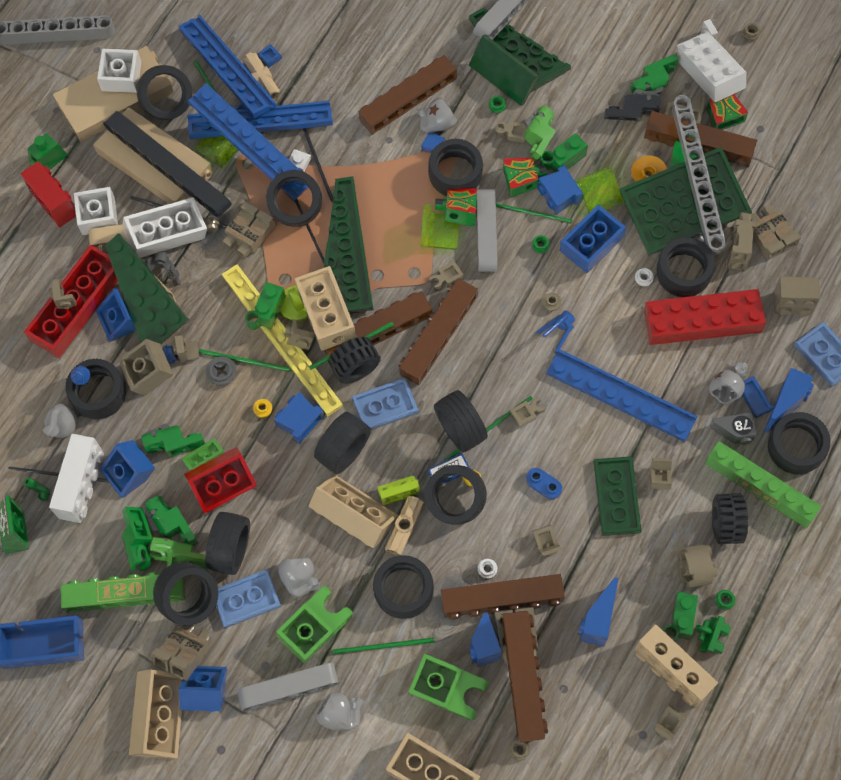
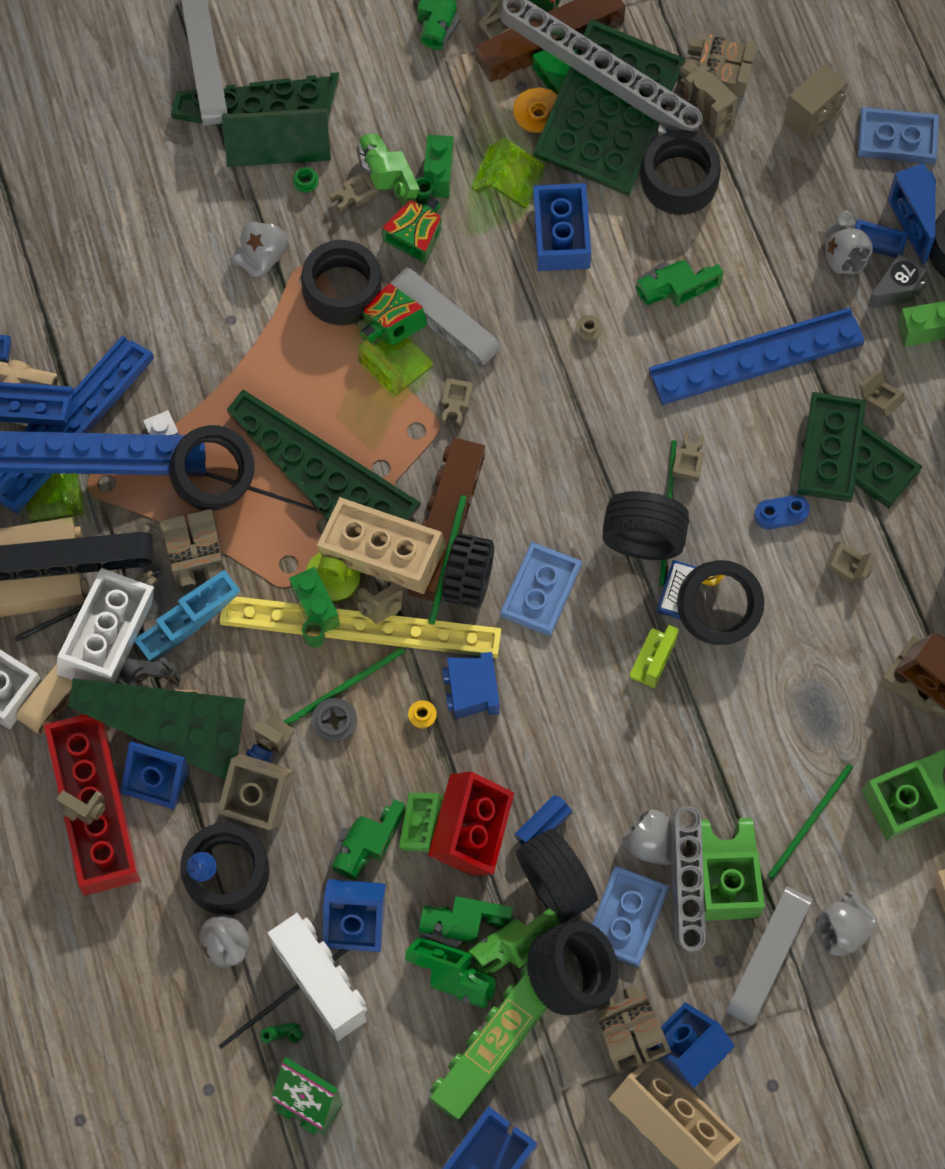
camera: 50 degrees left, 0 degrees up
black axle [302,128,333,201] -> none
tan slope [308,474,399,548] -> none
black tyre [314,412,371,474] -> none
reddish brown brick [358,55,457,135] -> none
black tyre [373,555,434,619] -> none
tan piece [385,496,424,556] -> none
reddish brown brick [398,278,478,385] -> none
blue tile [421,132,445,152] -> none
reddish brown brick [441,574,565,620] -> none
blue slope [468,613,502,667] -> none
green axle [476,199,573,223] -> none
white plate [478,559,498,579] -> none
green plate [532,235,550,253] -> none
blue hips [537,165,583,215] -> none
blue plant [537,310,575,354] -> none
black plate [604,89,661,121] -> none
white plate [635,268,654,286] -> none
red brick [644,289,766,345] -> none
none -> dark azure slope [135,570,241,662]
none -> blue axle [514,794,573,845]
none -> green plate [635,260,724,307]
none -> light grey beam [670,806,706,952]
none -> dark green tile [797,392,866,503]

